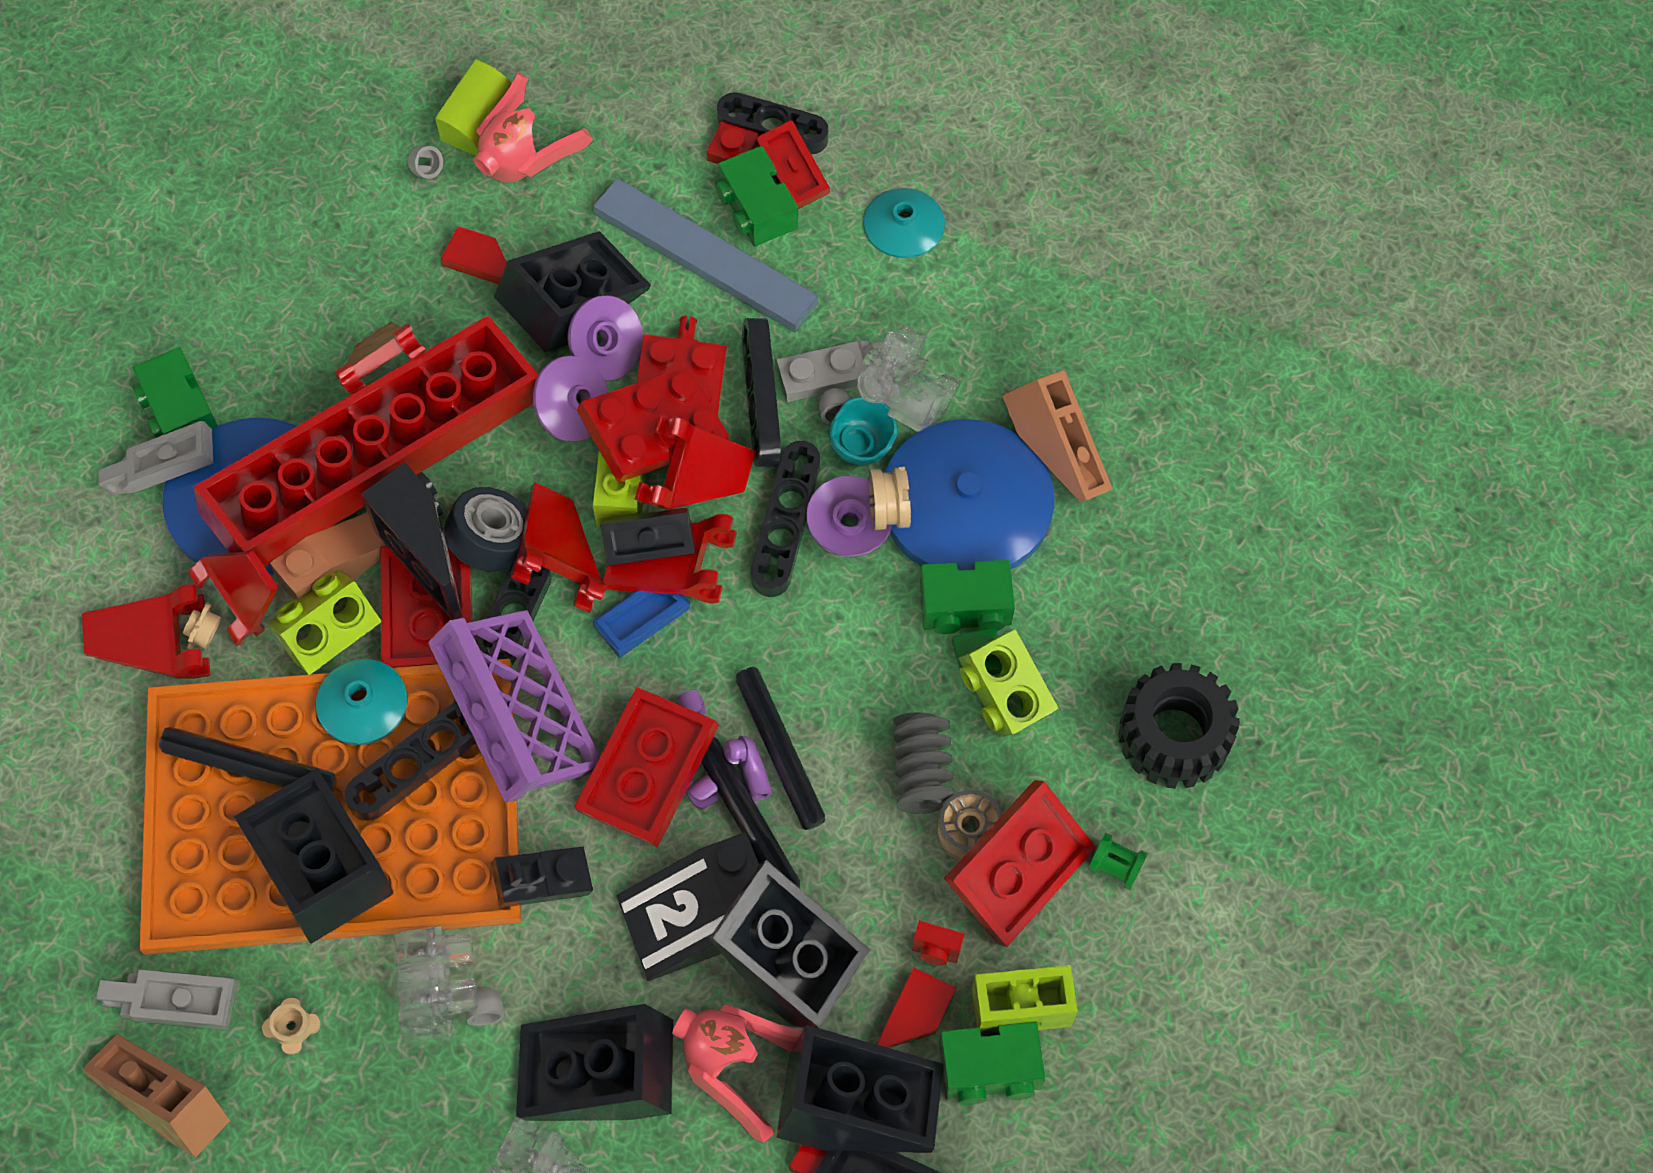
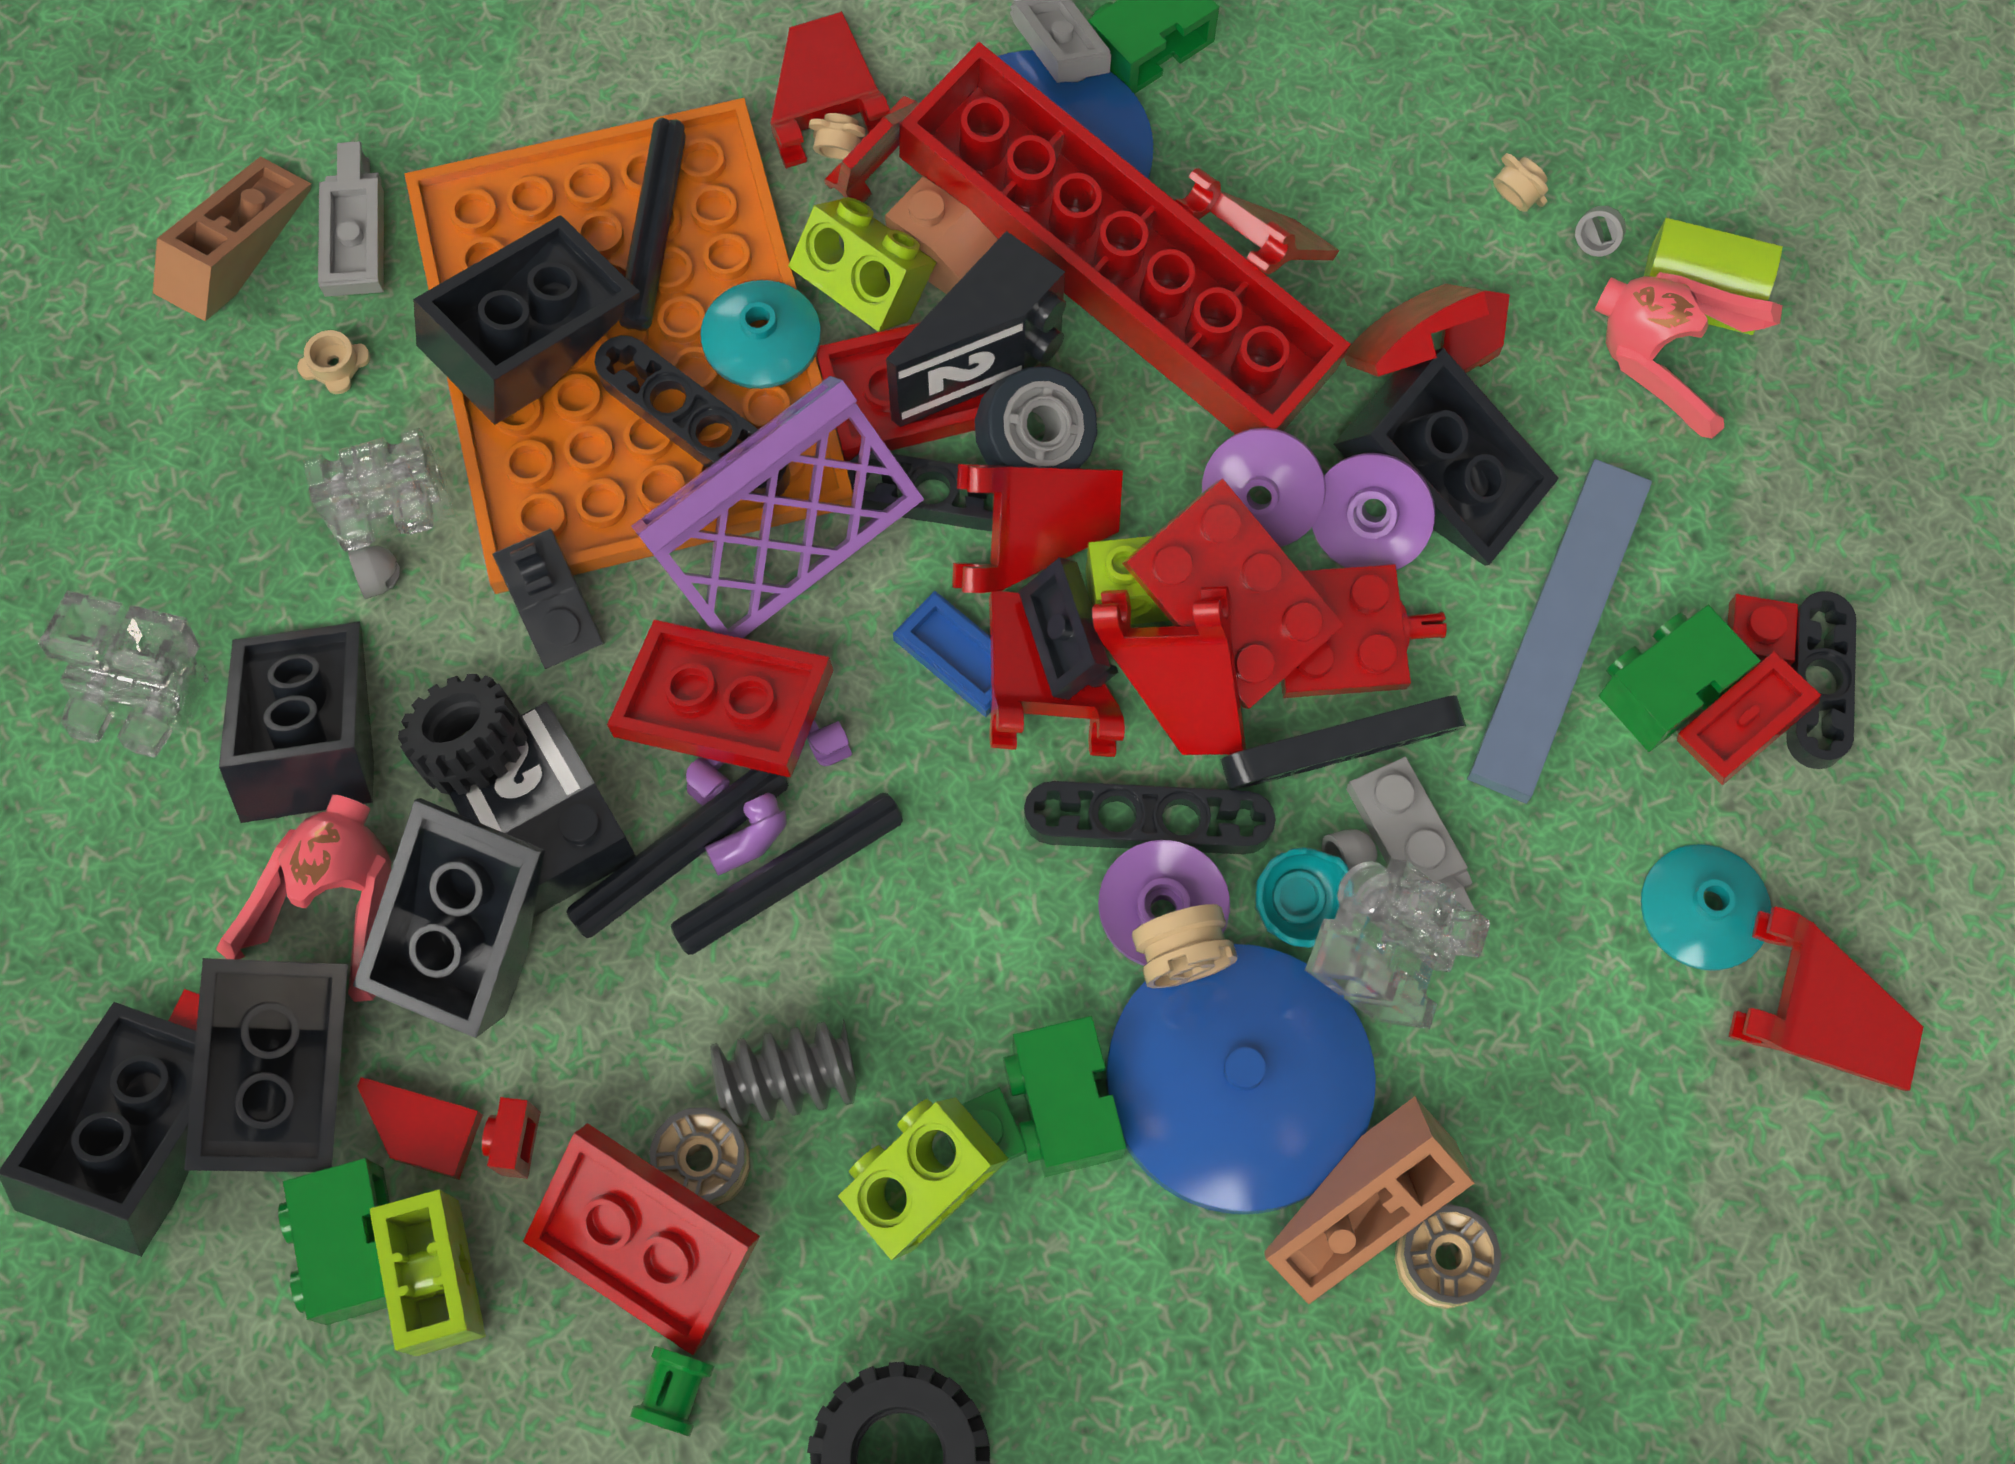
camera: 80 degrees right, 5 degrees up
none -> black tyre [398,674,527,795]
none -> red slope [1344,284,1490,377]
none -> tan wheel [1394,1204,1501,1309]
none -> tan plate [1493,153,1548,212]
none -> red flag [1728,906,1924,1091]

